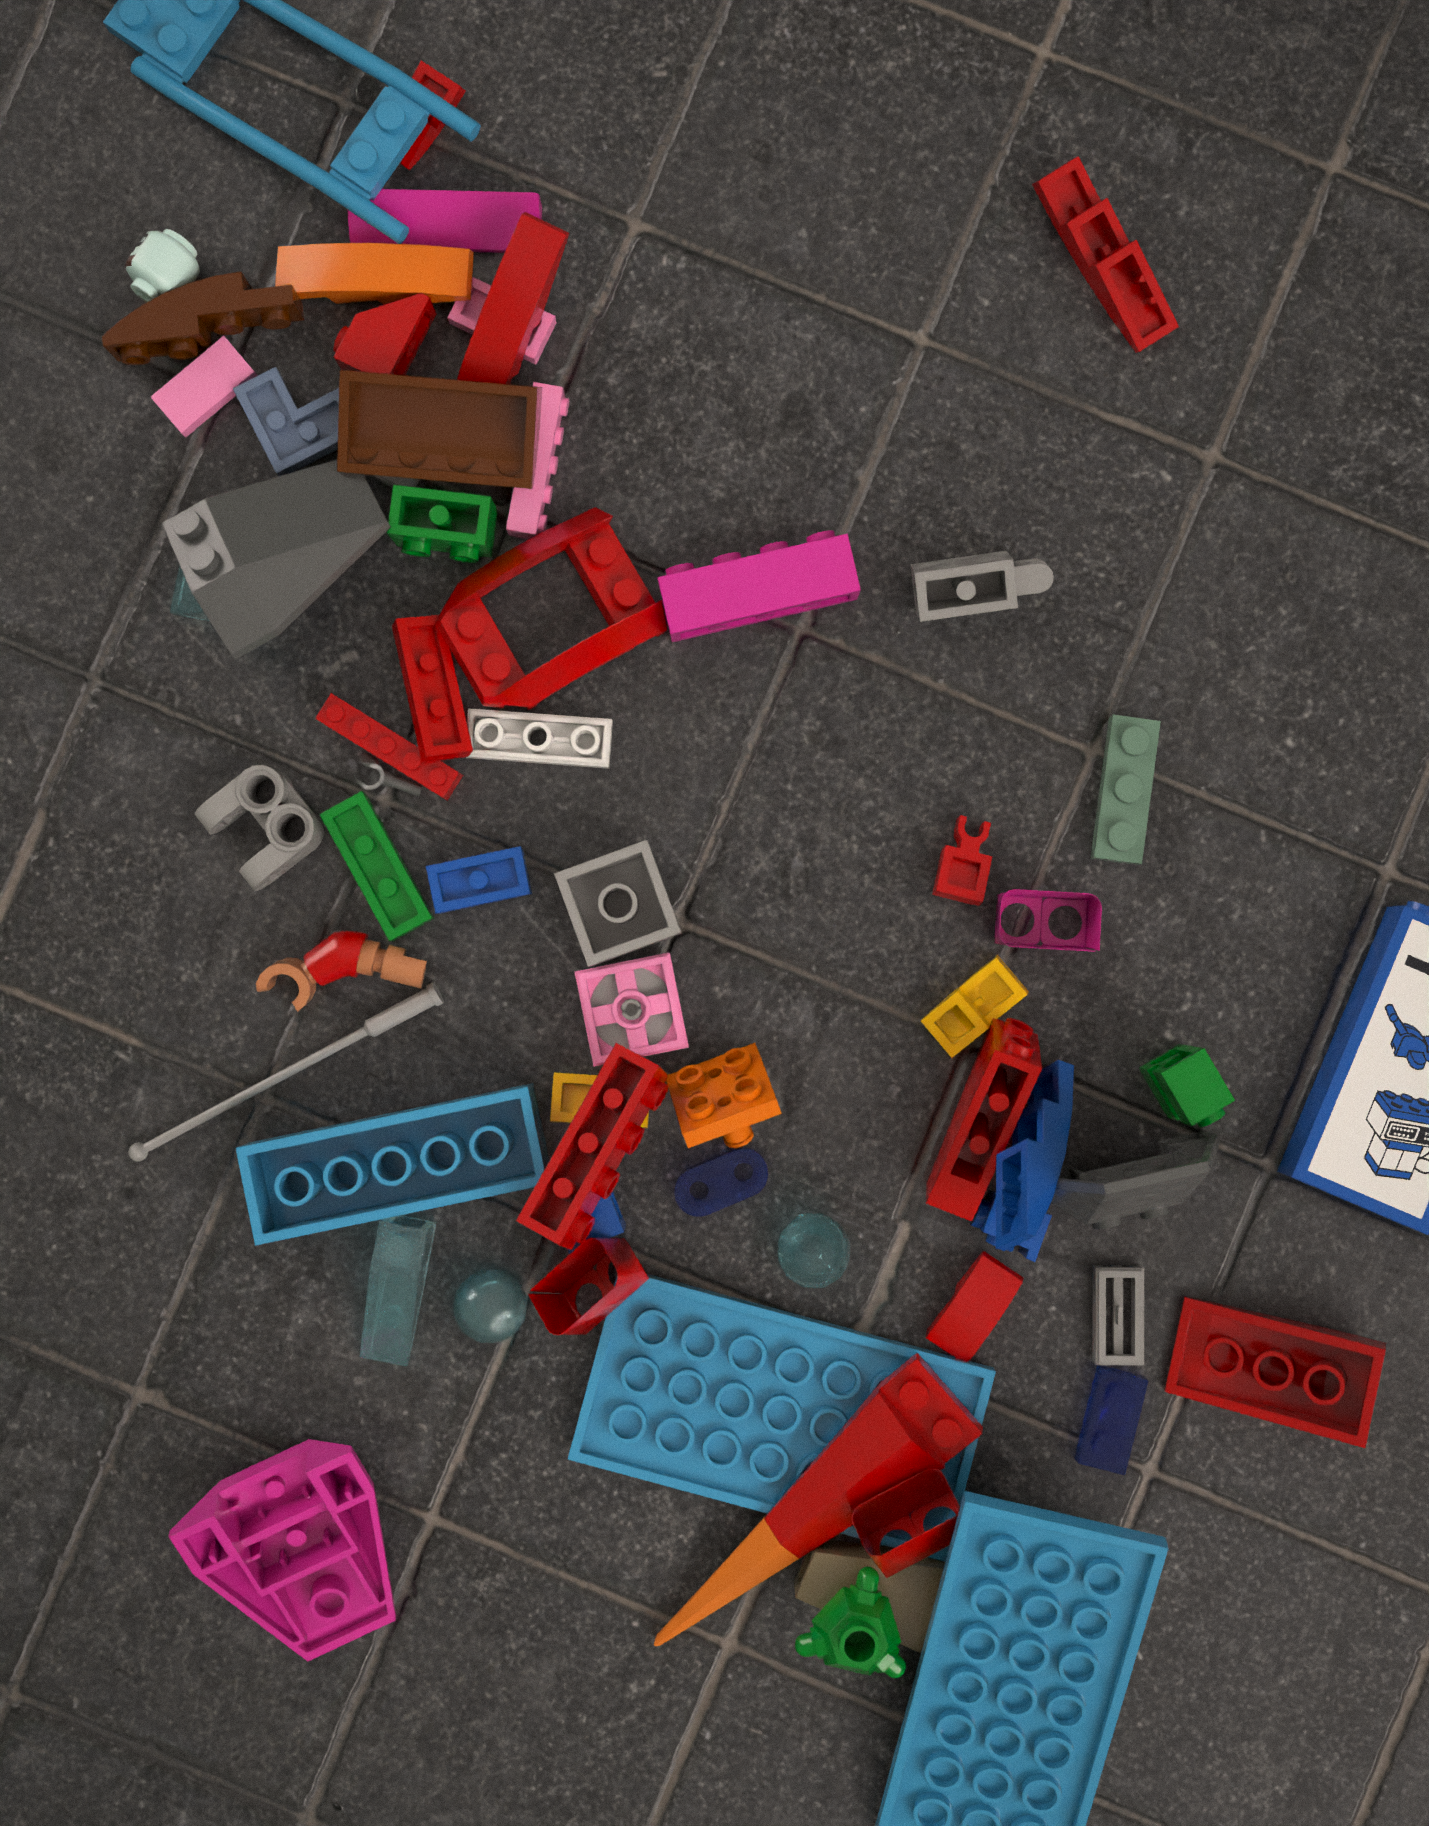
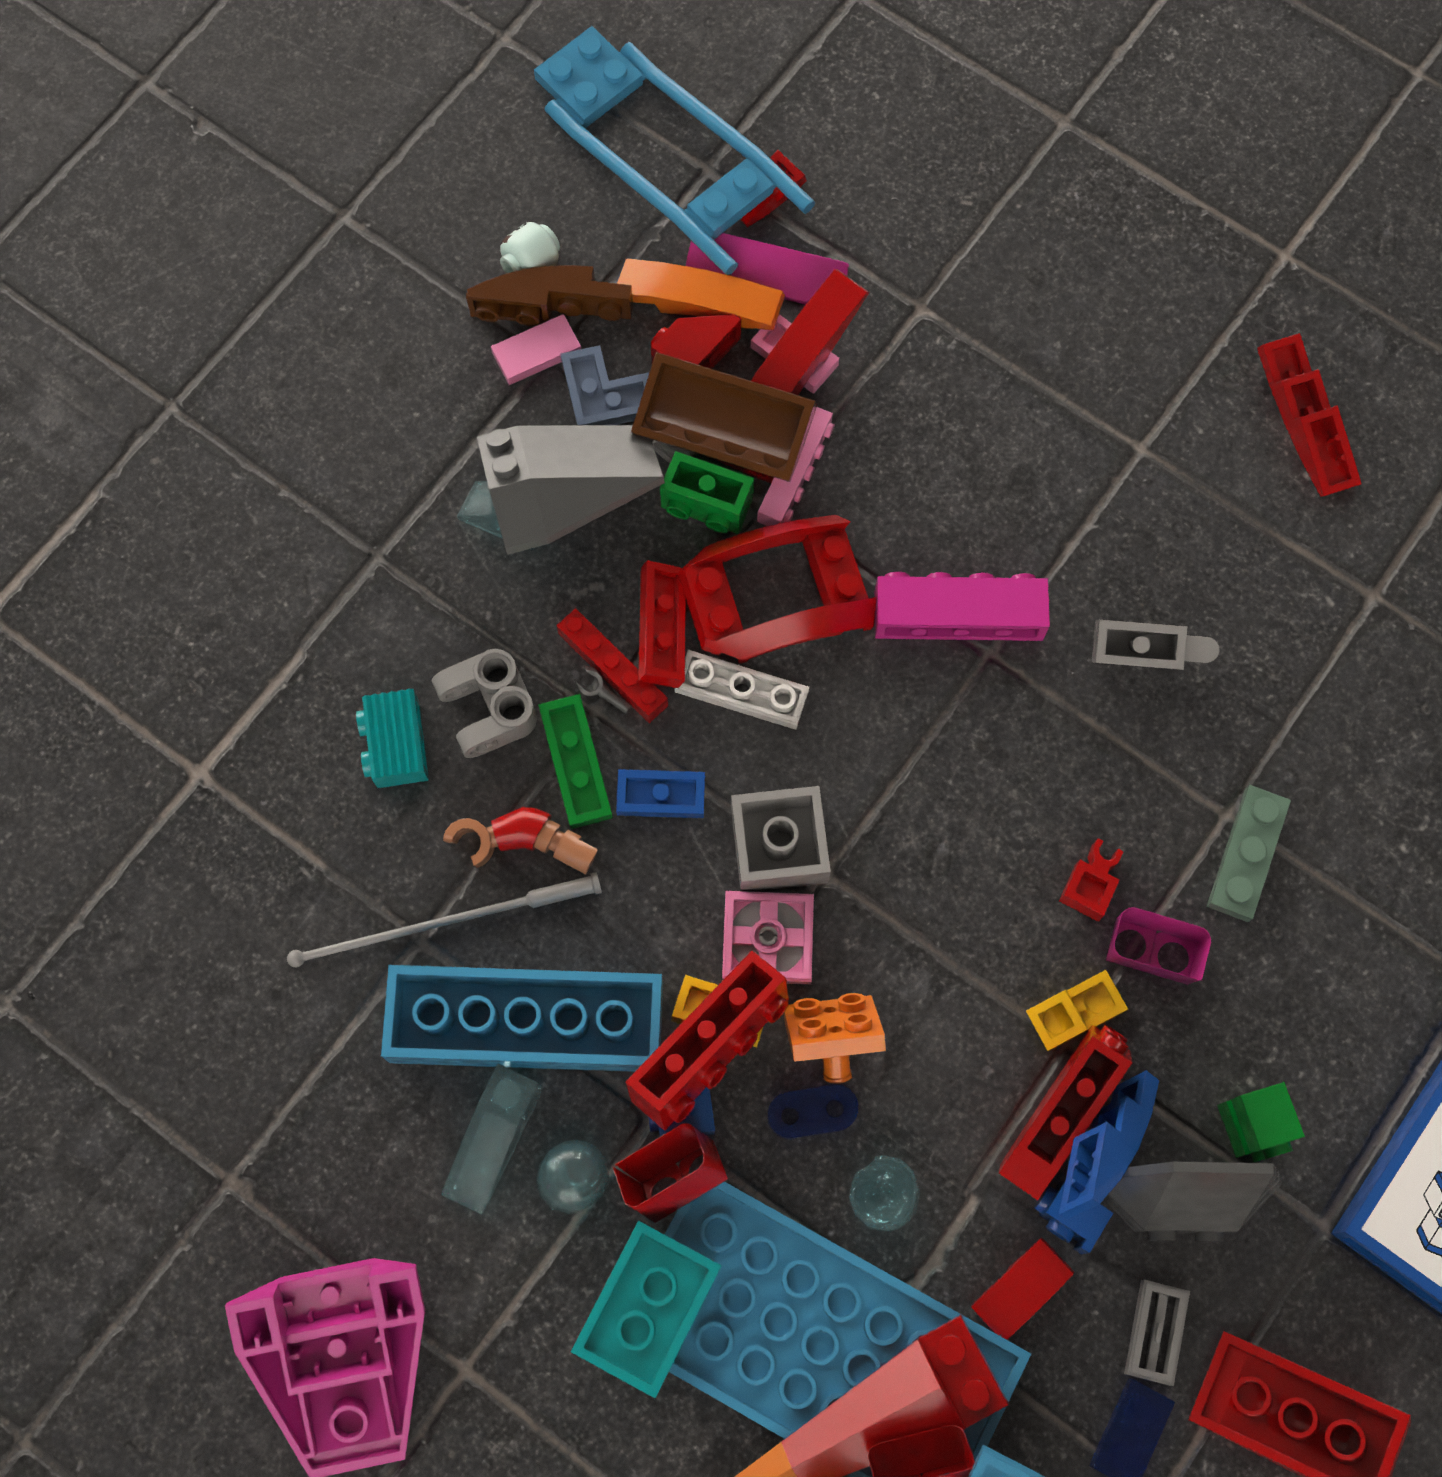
camera: 10 degrees right, 15 degrees down
none -> teal brick [356,688,429,788]
none -> teal plate [571,1221,722,1398]

